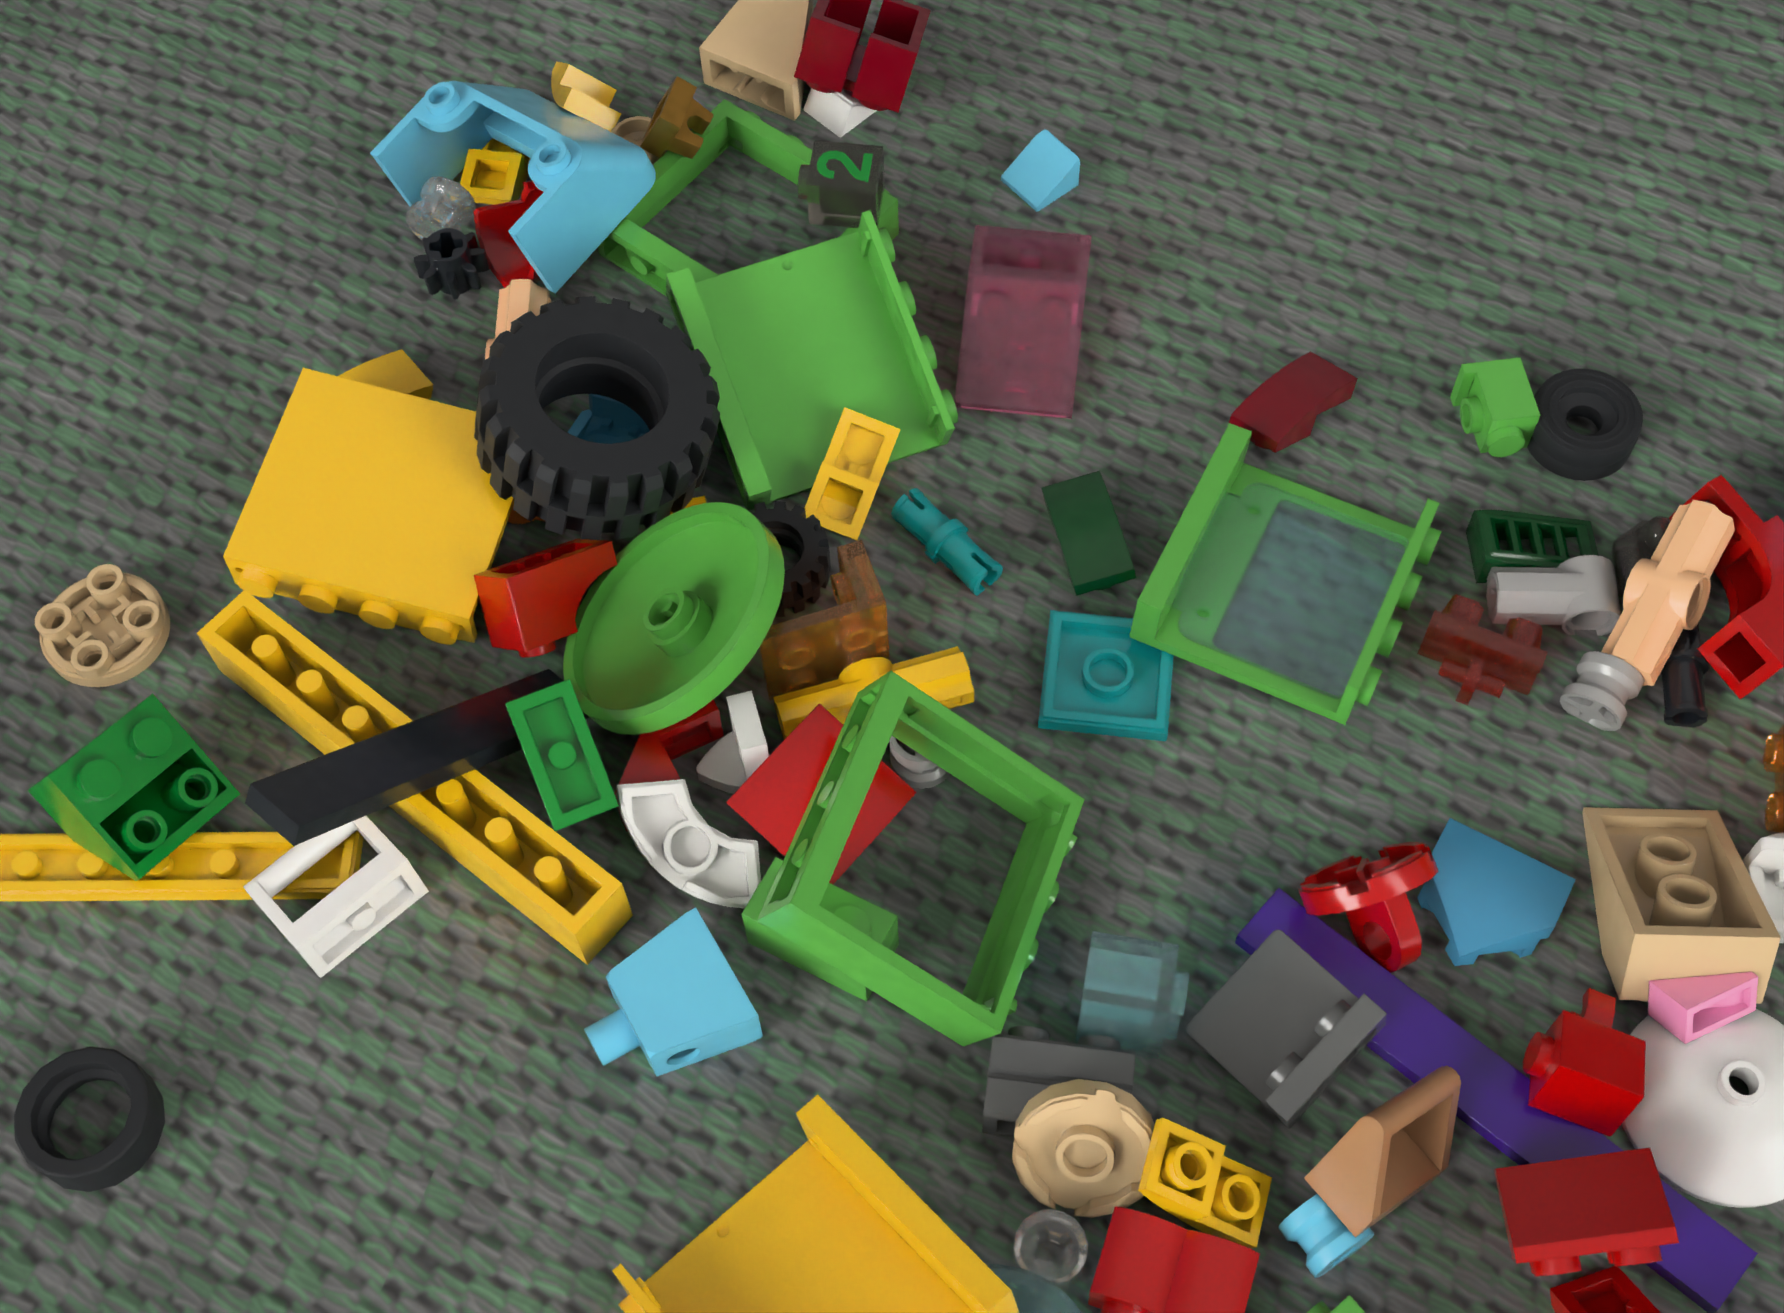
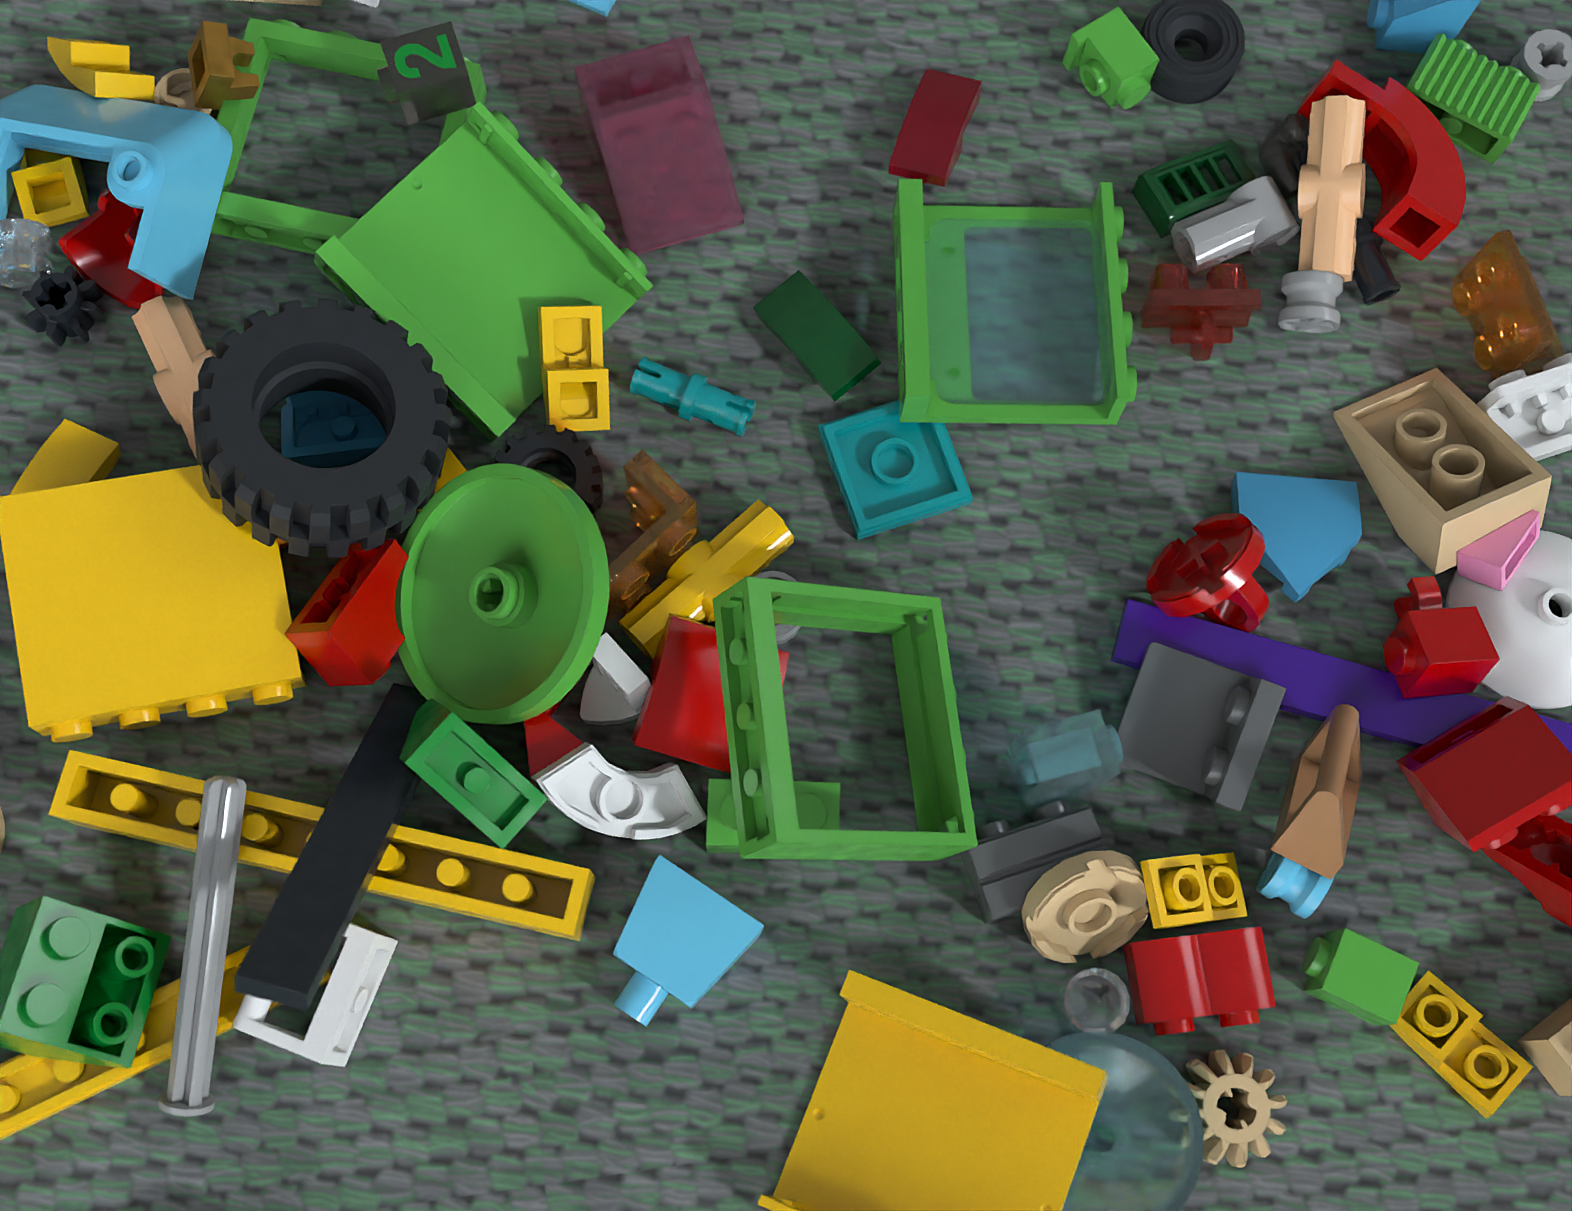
camera: 35 degrees left, 15 degrees up
none -> light grey axle [158,775,247,1116]

